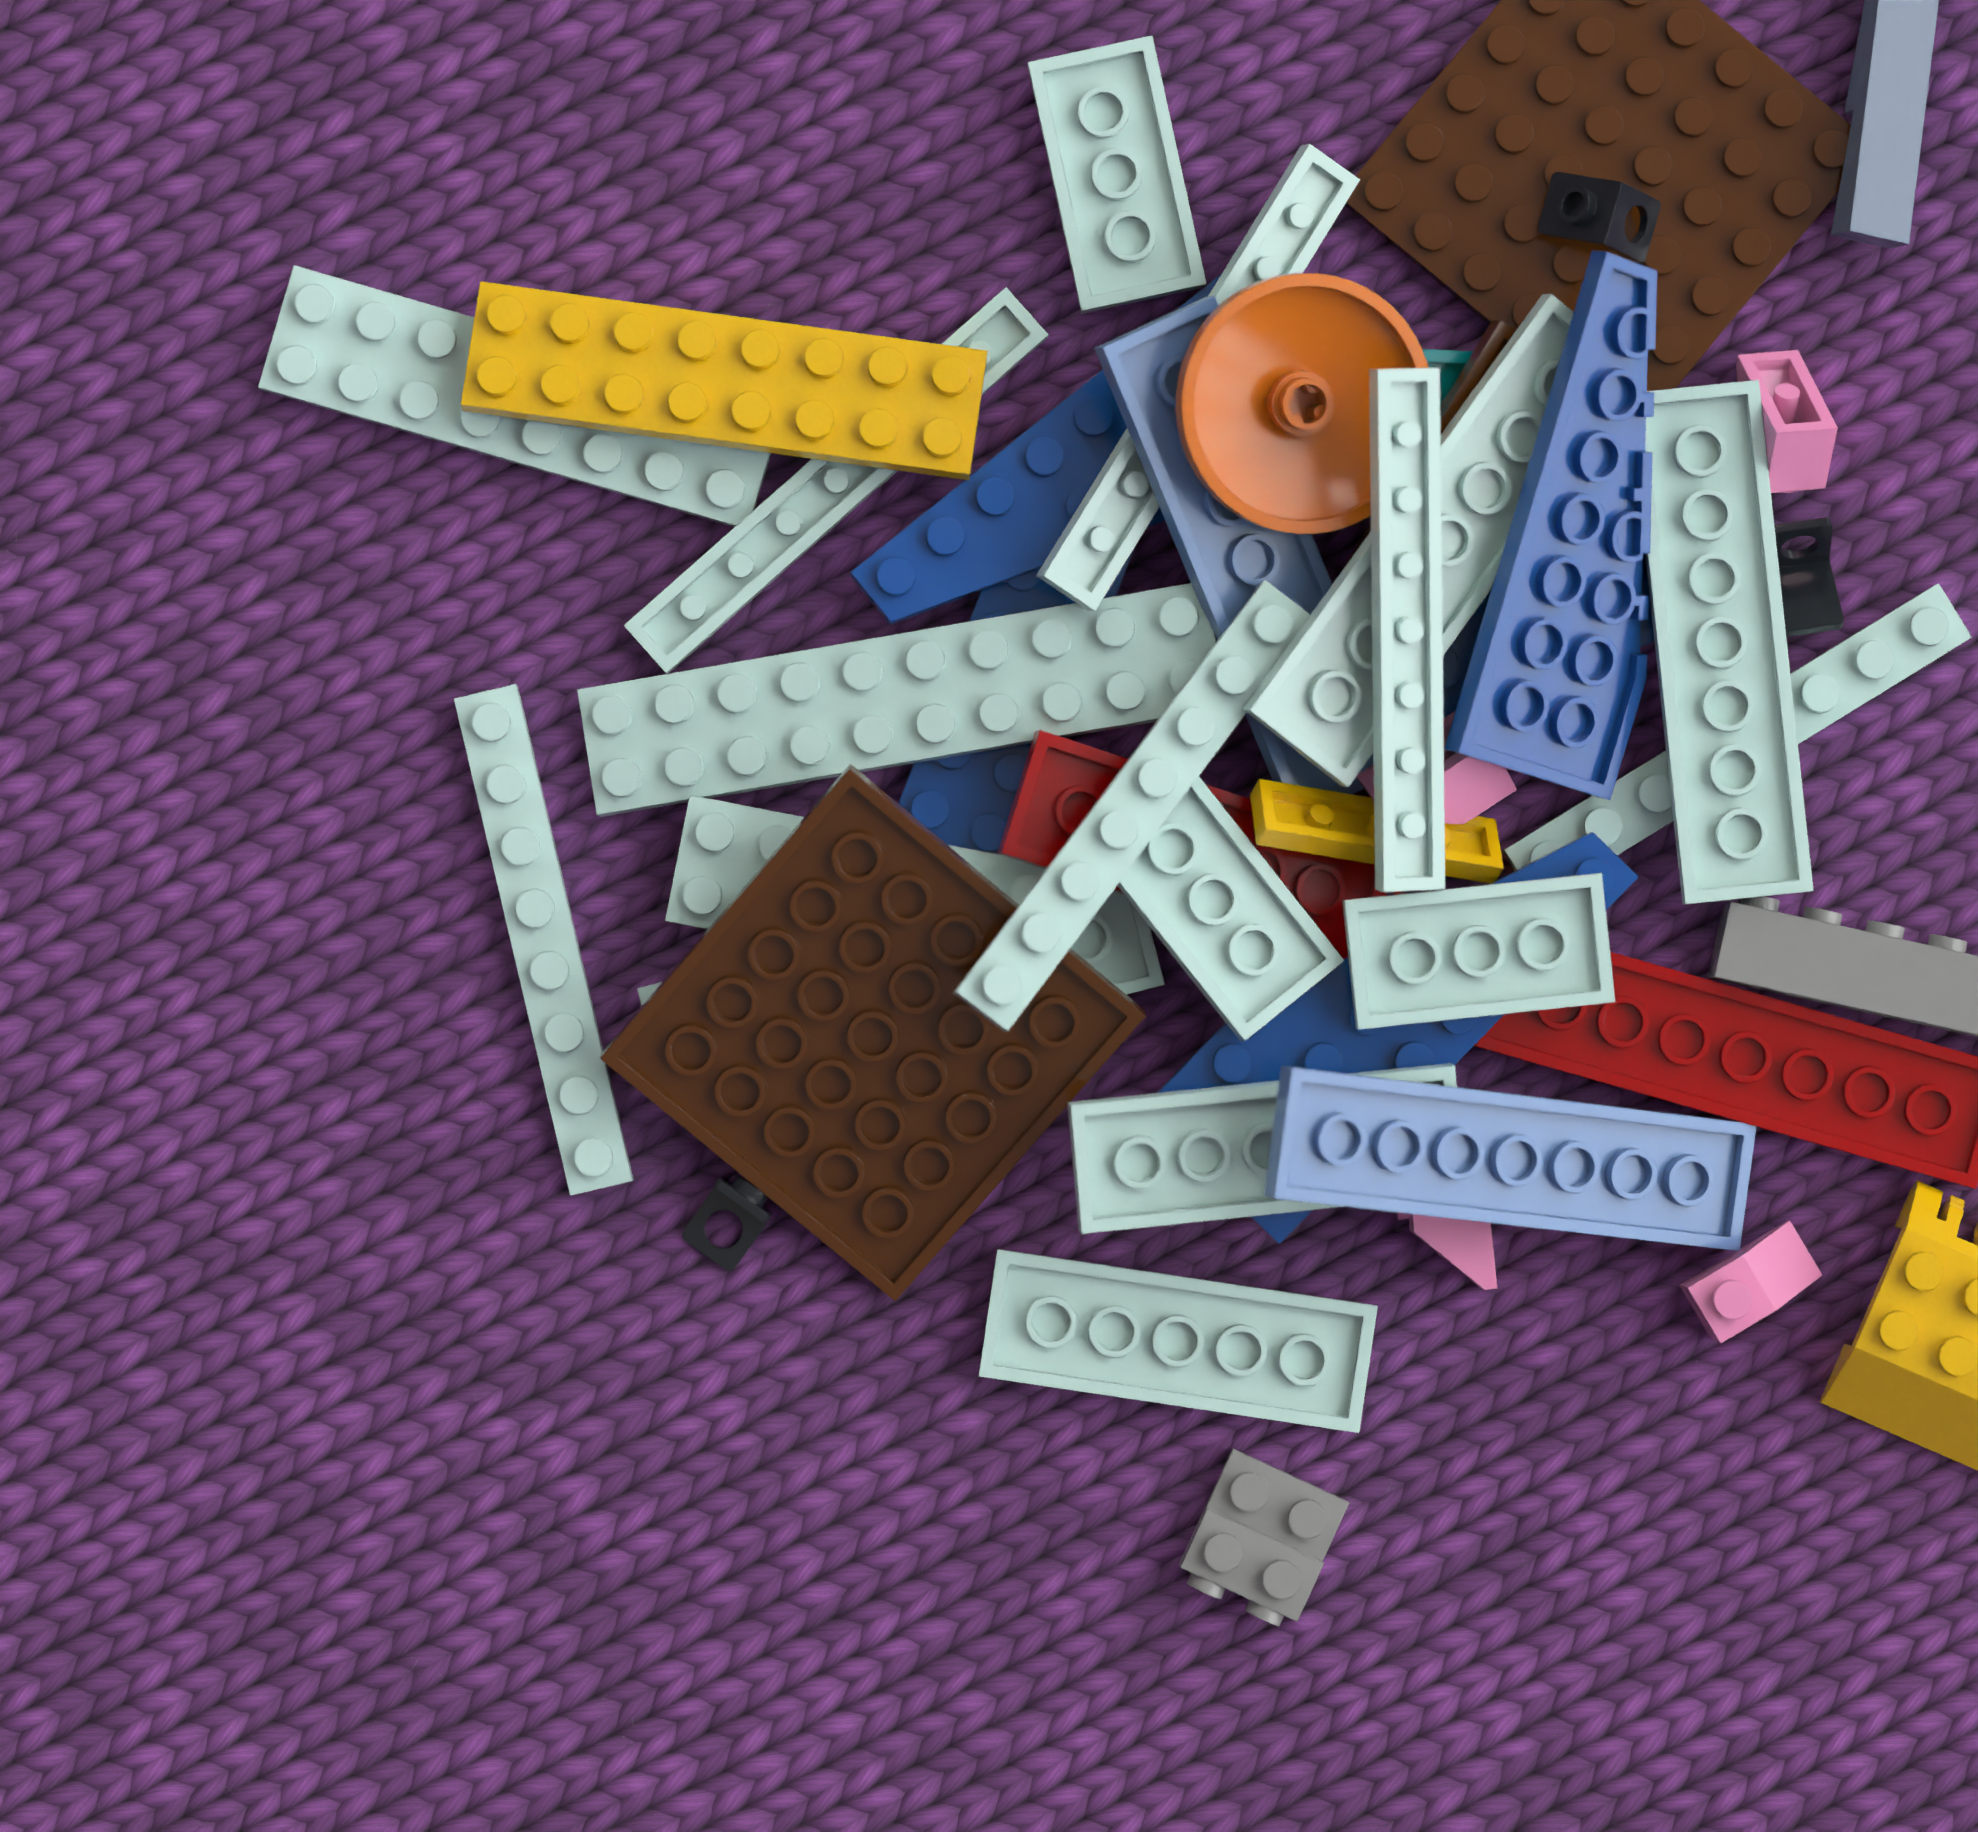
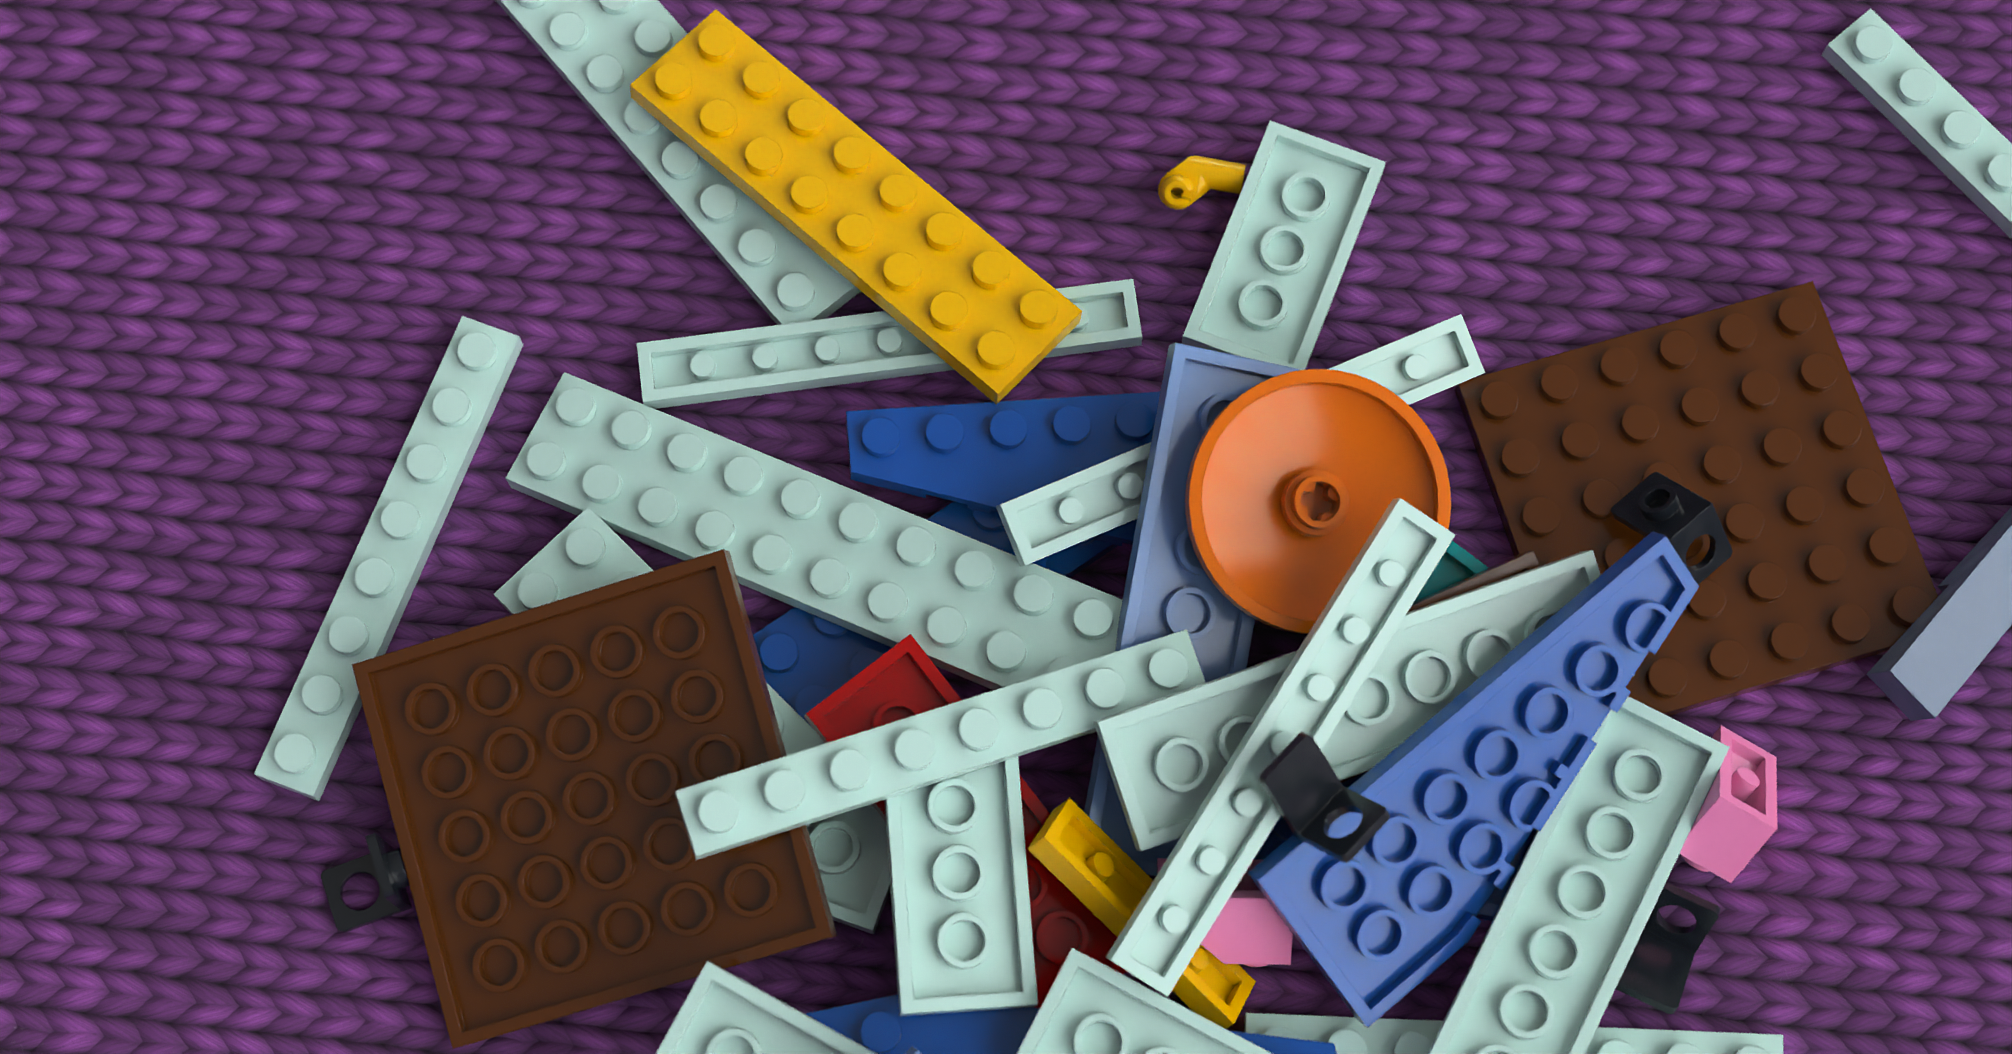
camera: 35 degrees right, 15 degrees down
none -> yellow arm [1158,155,1246,209]
none -> black bracket [1259,732,1390,863]

